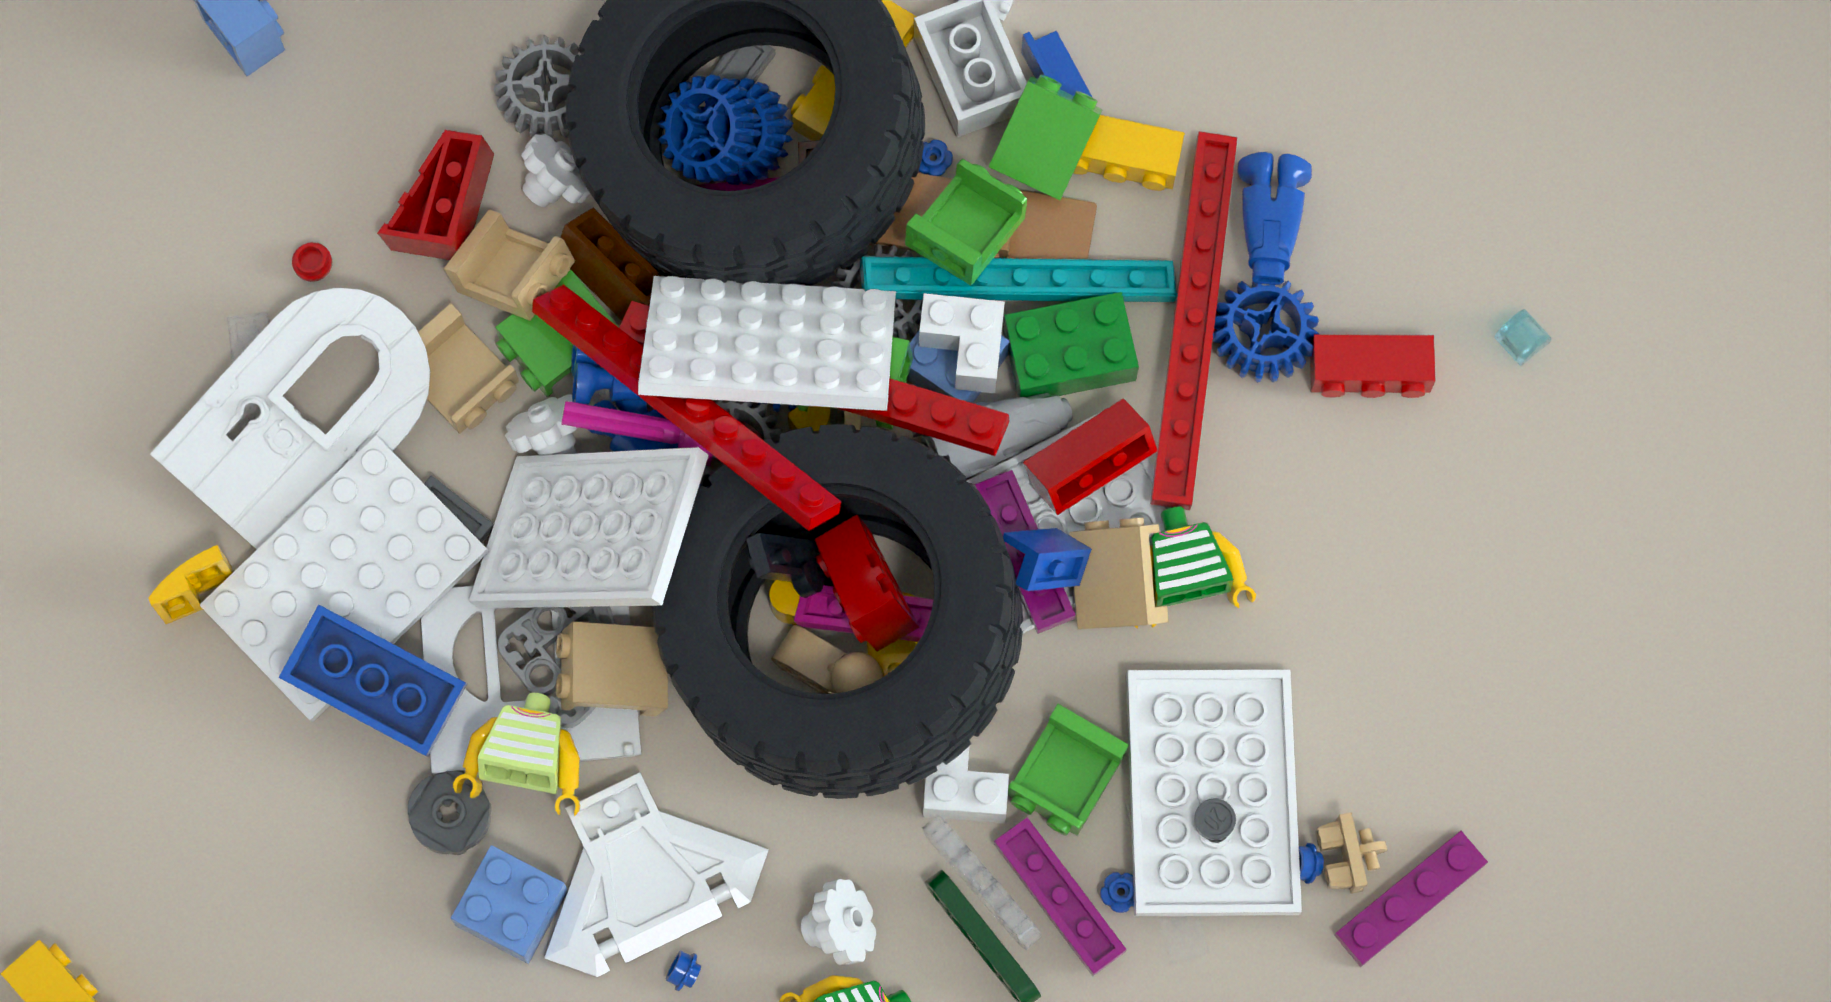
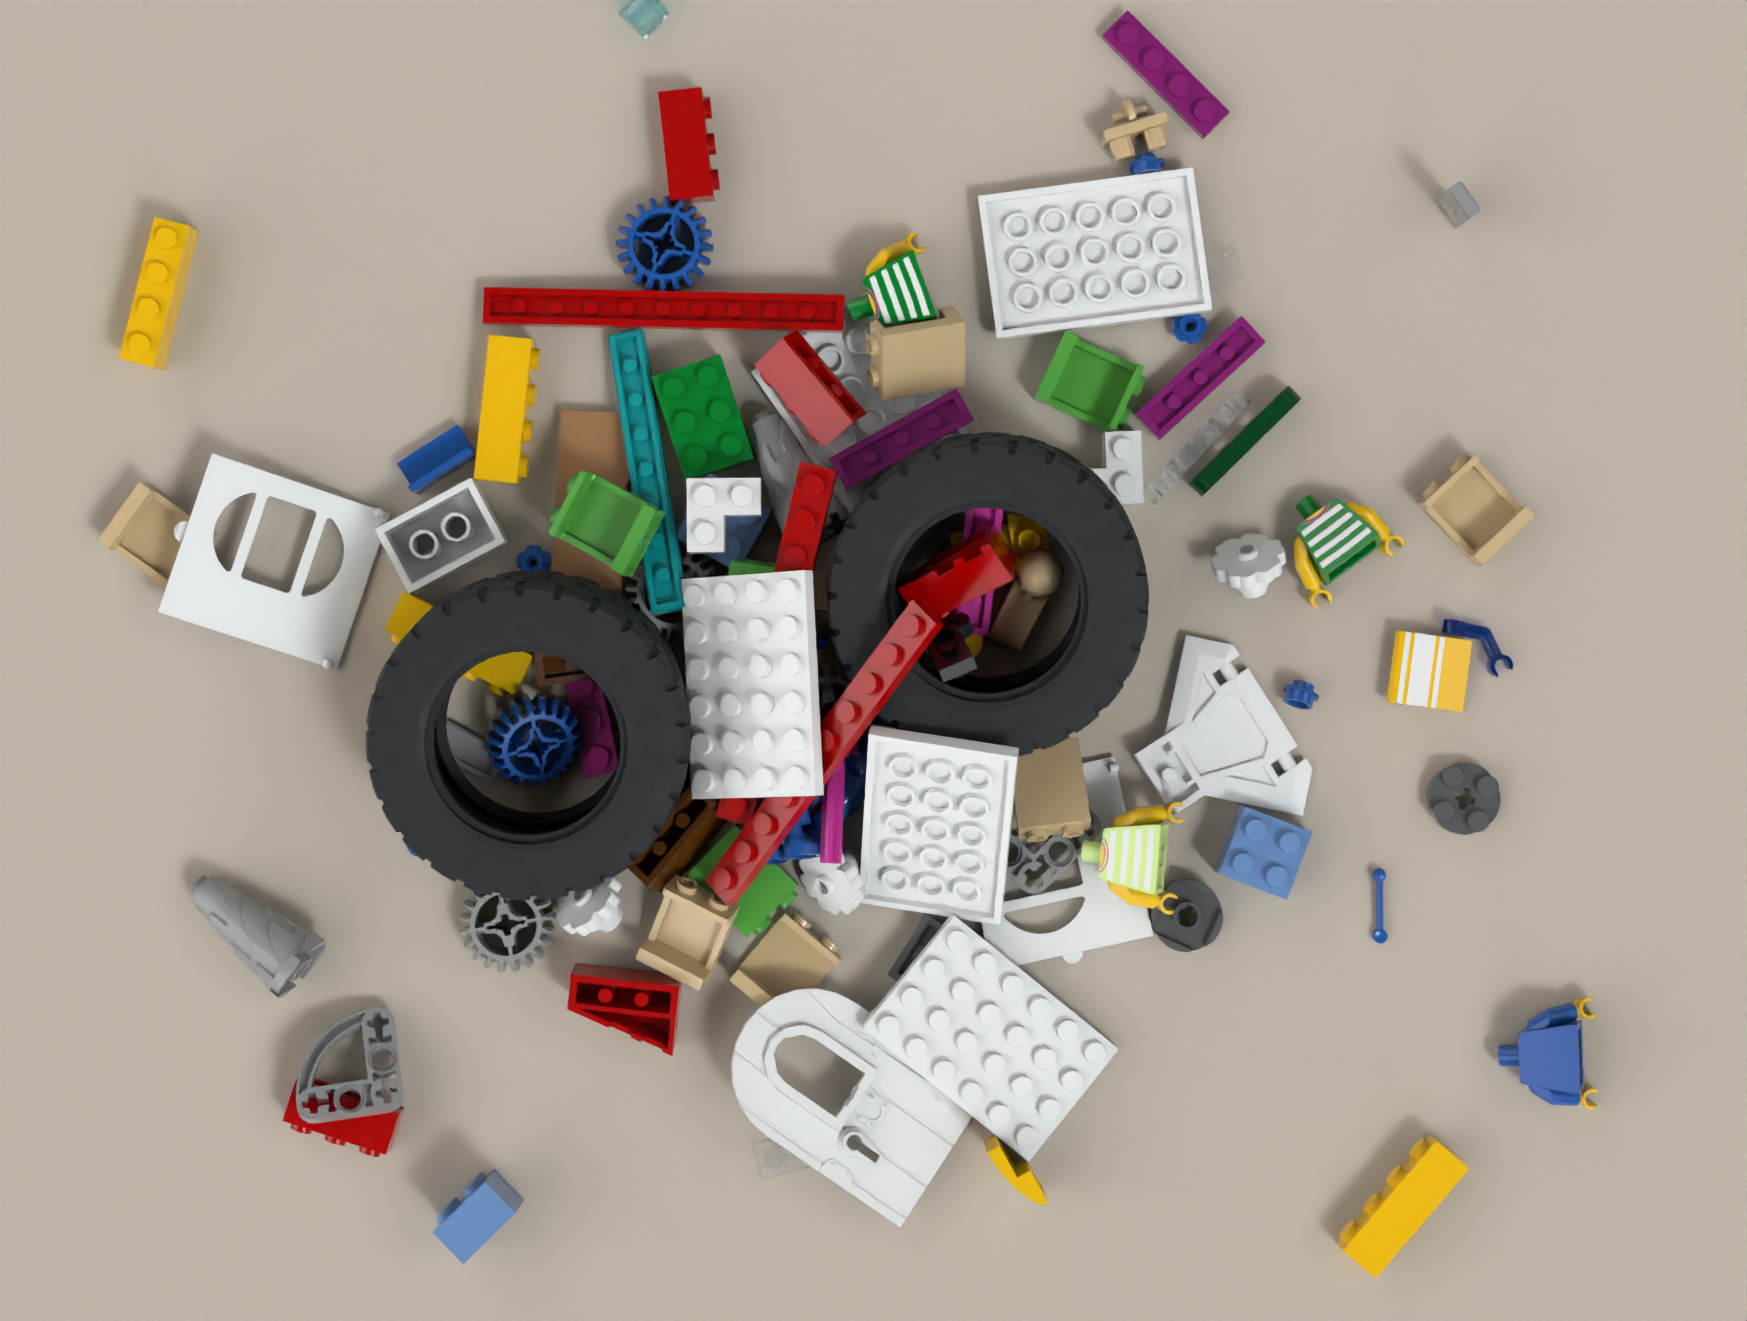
camera: 90 degrees left, 15 degrees up
blue brick [278,605,467,757] -> none
red plate [292,242,332,282] -> none
blue gear [657,75,762,183] -> none
bright green panel [989,74,1102,200] -> none
blue panel [1003,528,1092,591] -> none
dark grey piece [1194,798,1236,841] -> none
blue piece [1237,152,1312,285] -> none

